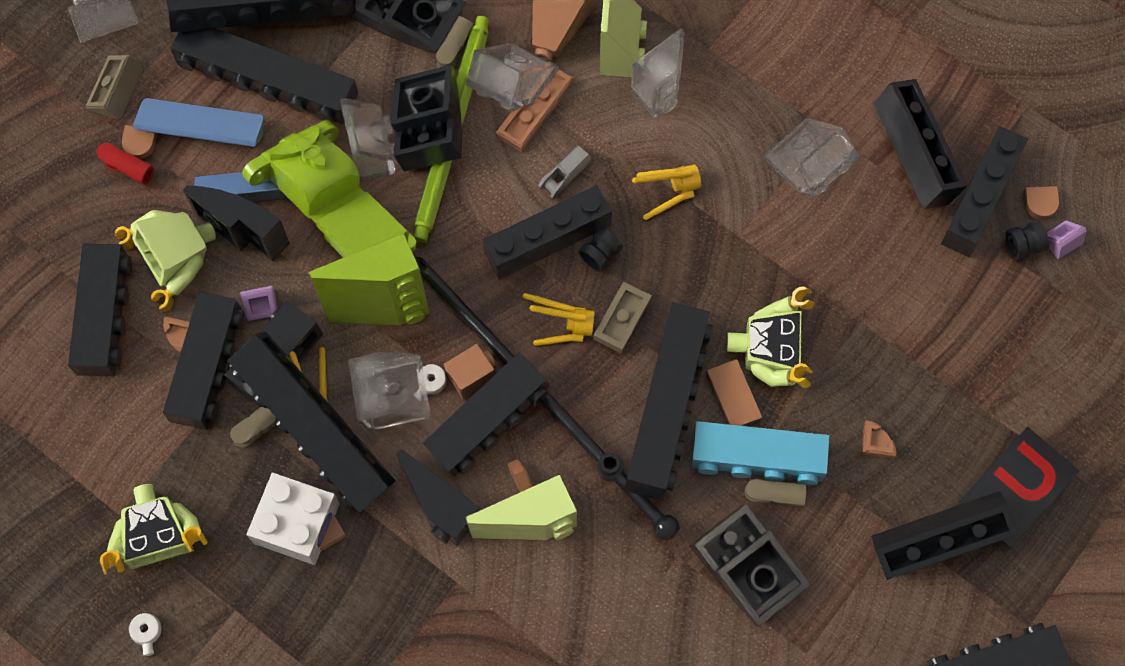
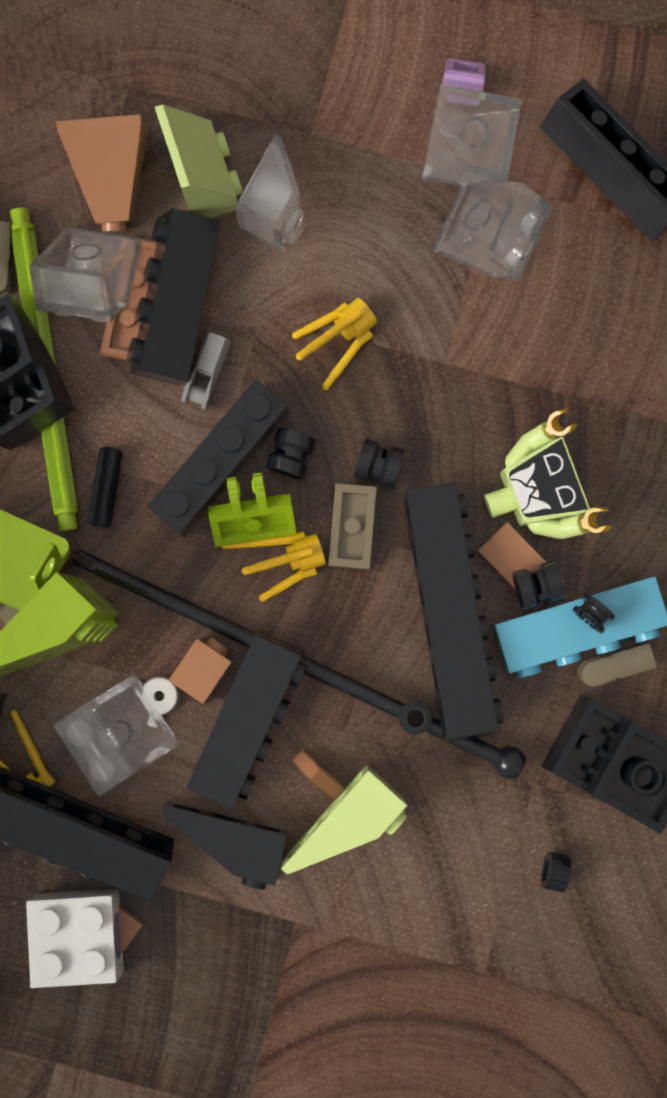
camera: 25 degrees left, 15 degrees up
none -> black axle [88,447,122,528]
none -> black brick [127,208,221,385]
none -> lime hinge [208,472,297,547]
none -> black wheel [354,438,405,489]
none -> clear slope [421,84,522,187]
none -> lavender slope [441,58,486,101]
none -> black wheel [512,560,565,611]
none -> black axle [541,851,572,892]
none -> black bush [572,593,616,634]

